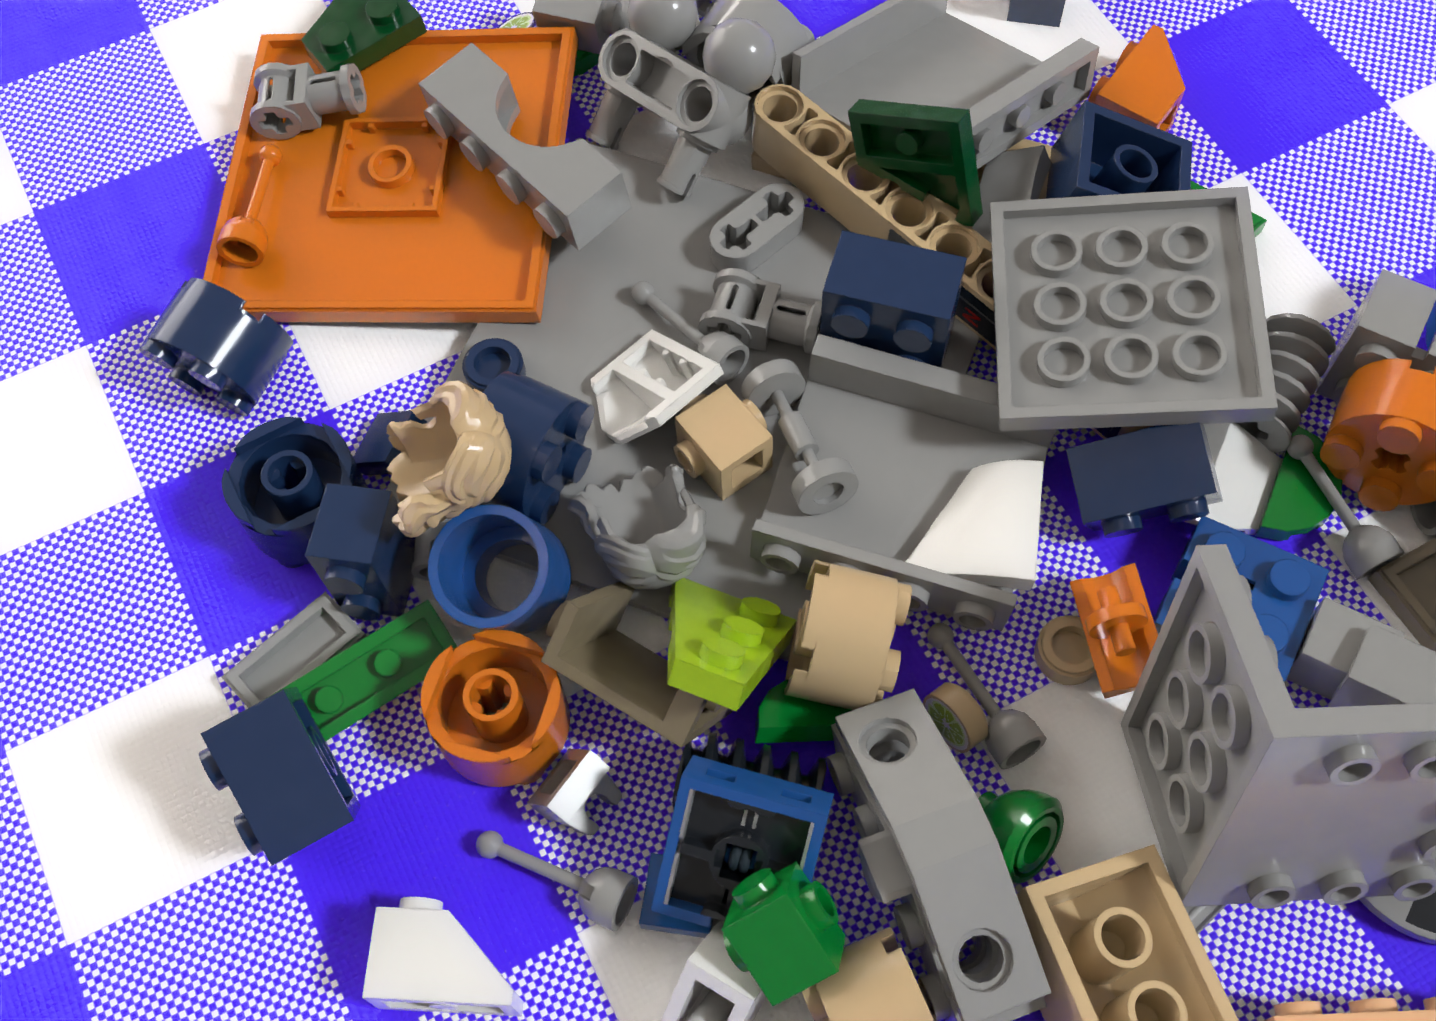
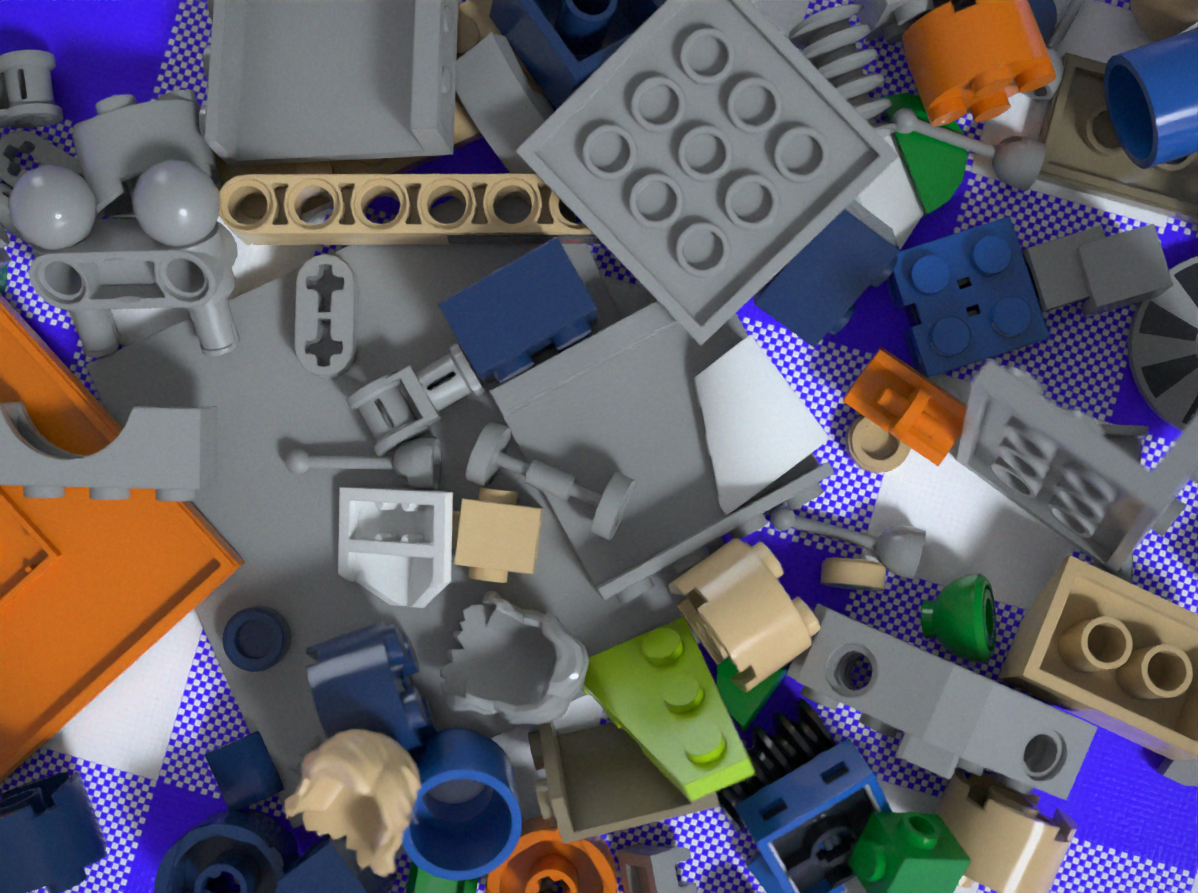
camera: 45 degrees left, 25 degrees up
dark green wing [848,99,983,227] -> none

